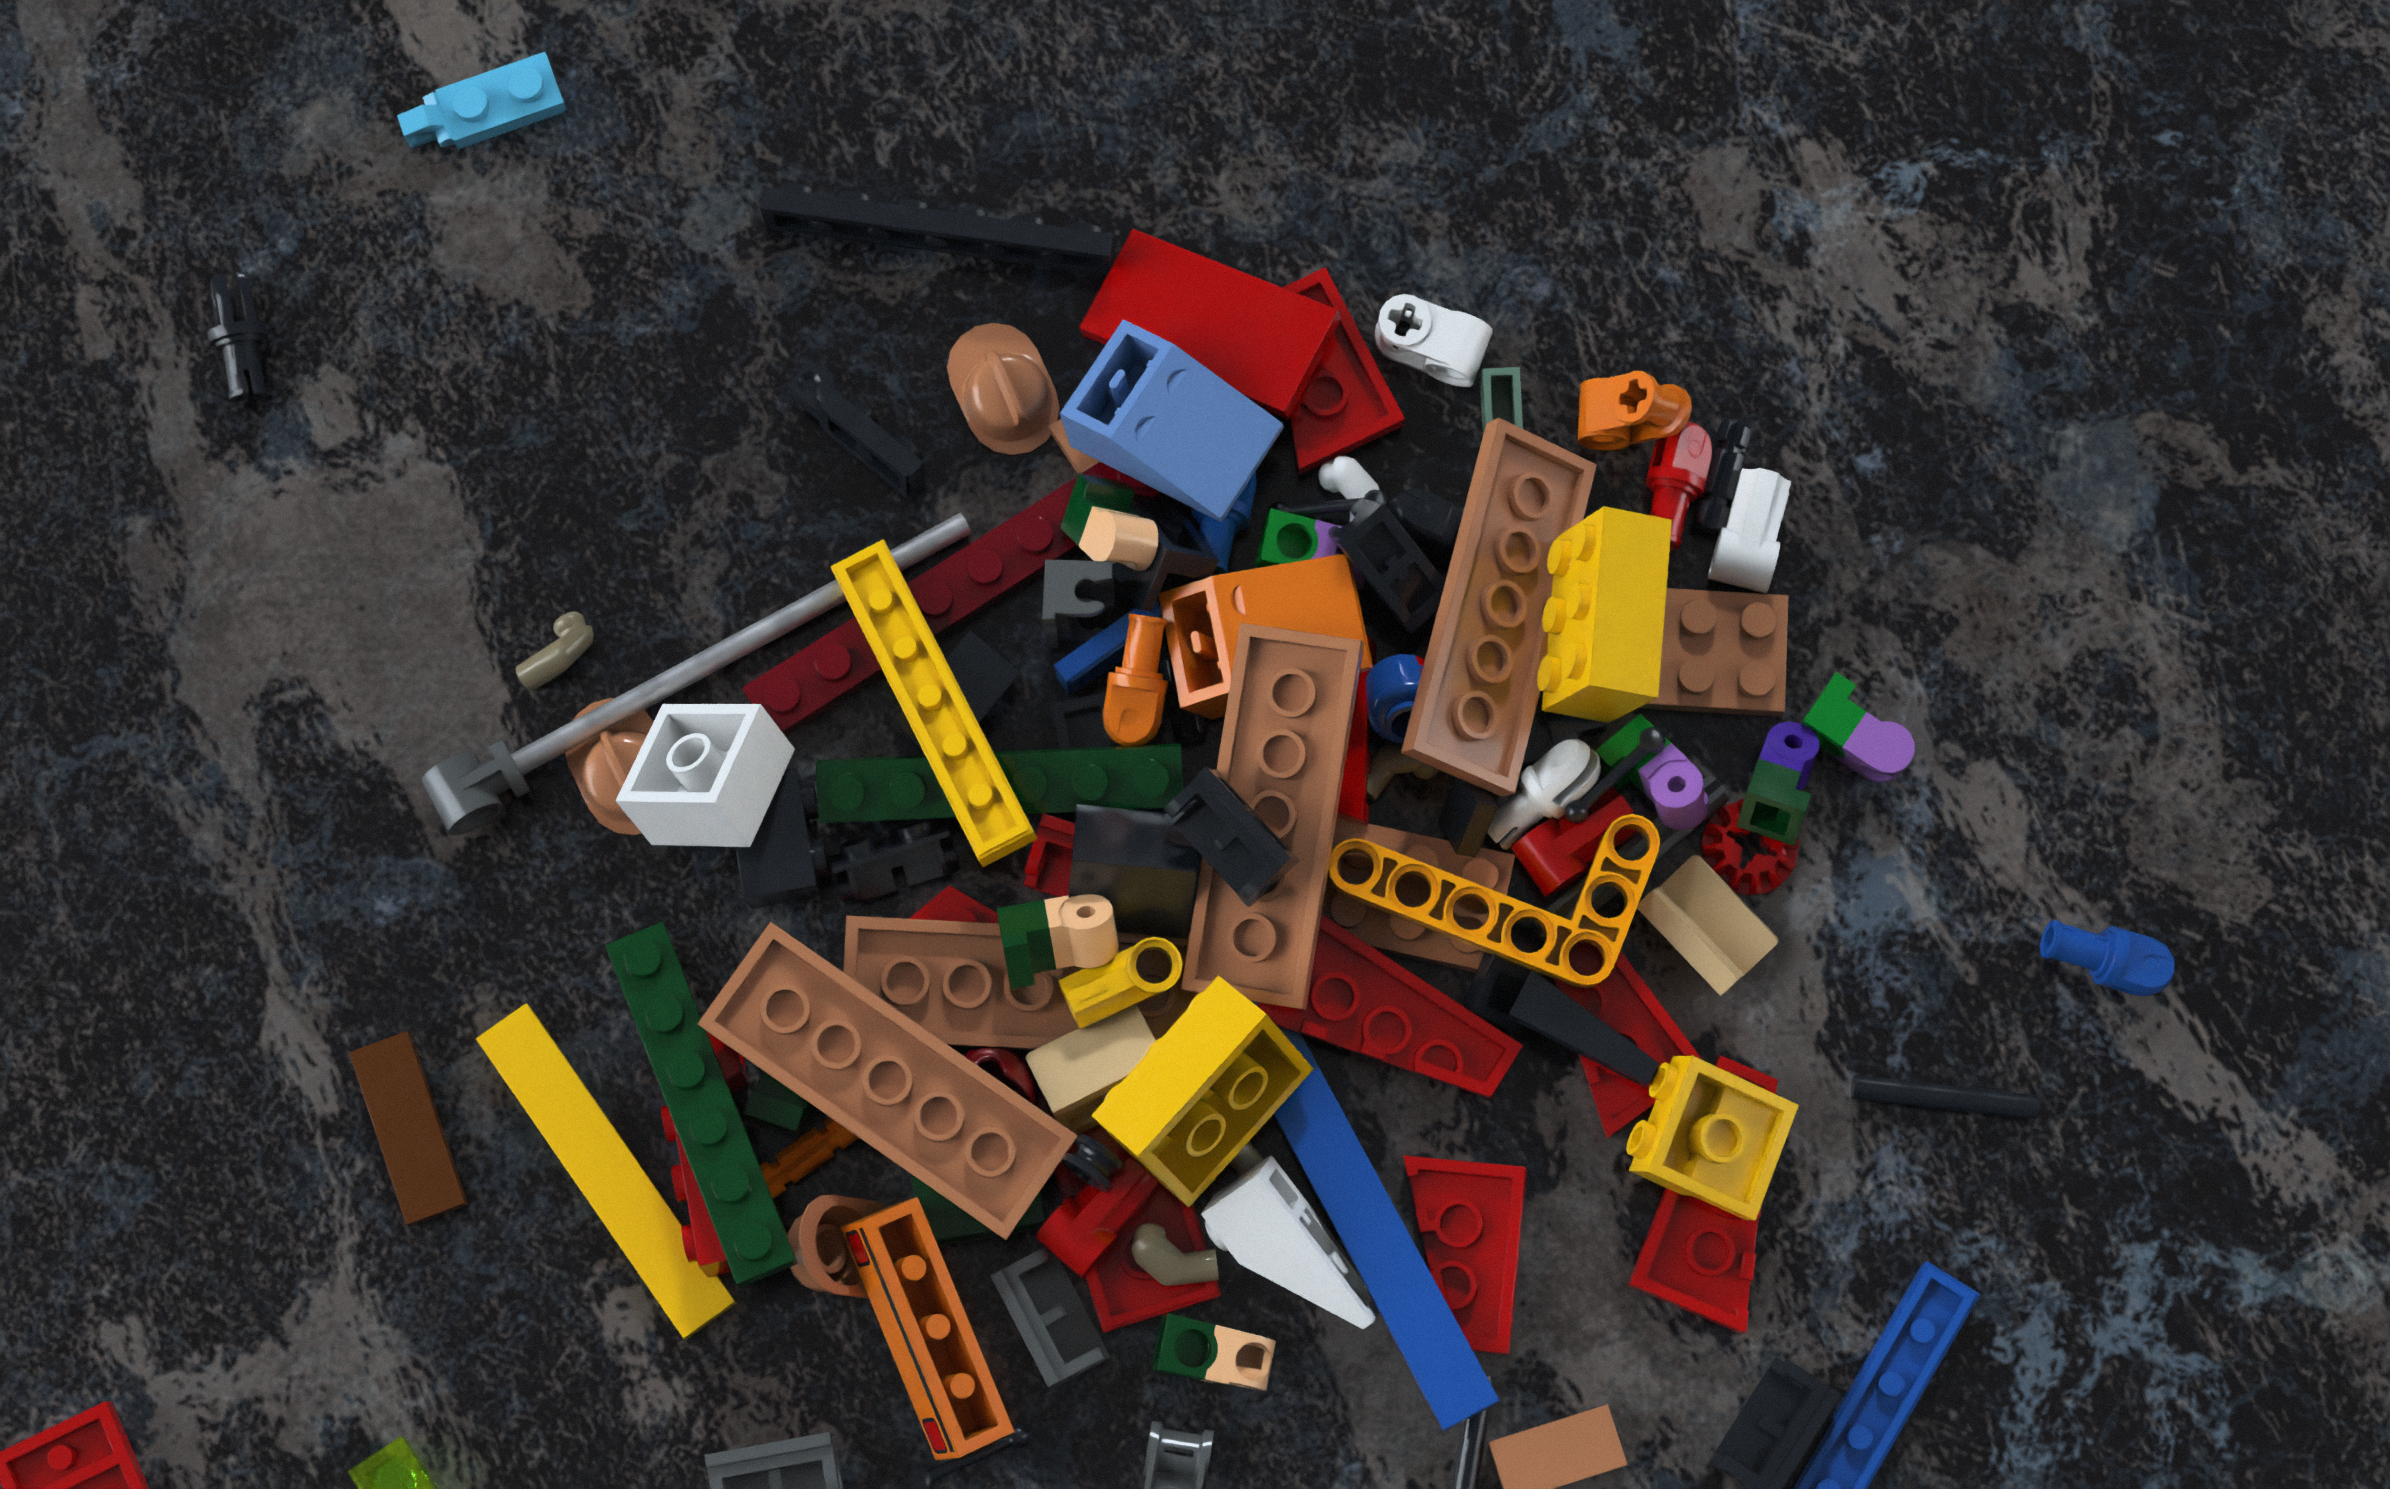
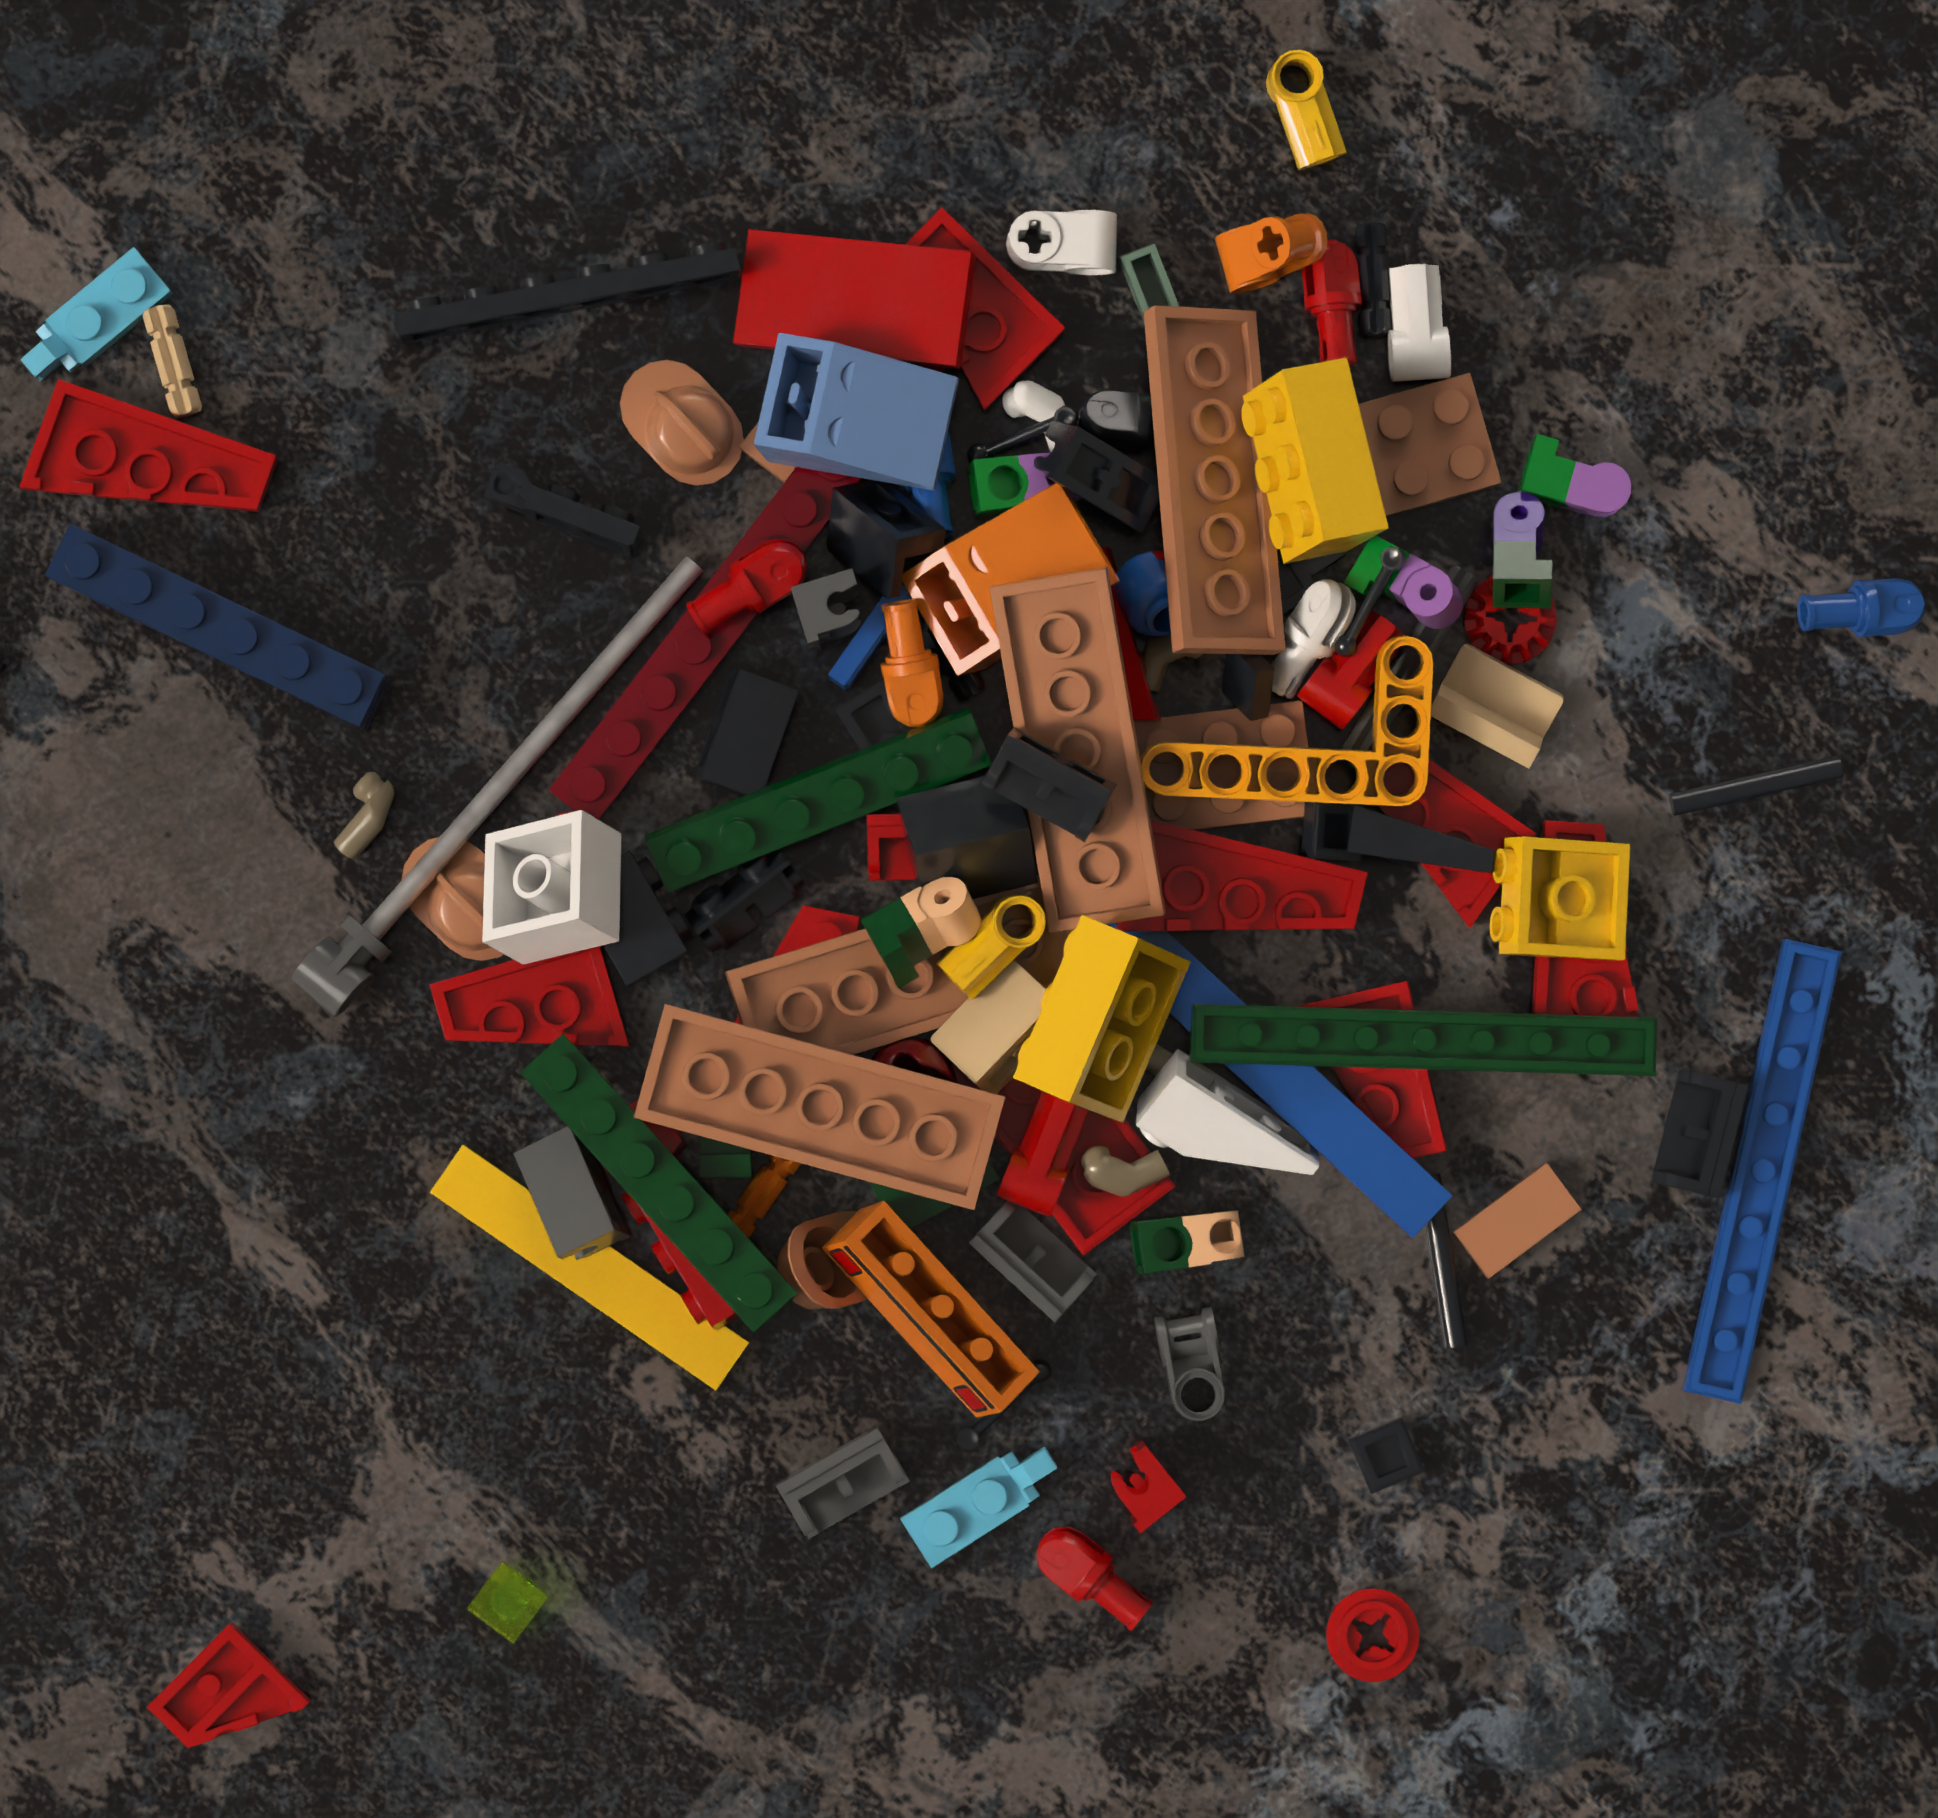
camera: 25 degrees left, 10 degrees up
reddish brown tile [349,1031,469,1227] -> none
yellow tile [830,539,1038,867] -> none
leg [1060,473,1158,571] -> none
black bush [1061,1134,1125,1193] -> none
none -> red wing [19,379,279,512]
none -> dark blue brick [44,524,391,732]
none -> tan axle [143,304,202,418]
none -> red wing [429,946,630,1047]
none -> dark grey hinge [513,1126,631,1260]
none -> red arm [686,539,807,635]
none -> dark green tile [1189,1004,1657,1076]
none -> yellow piece [1266,49,1347,170]

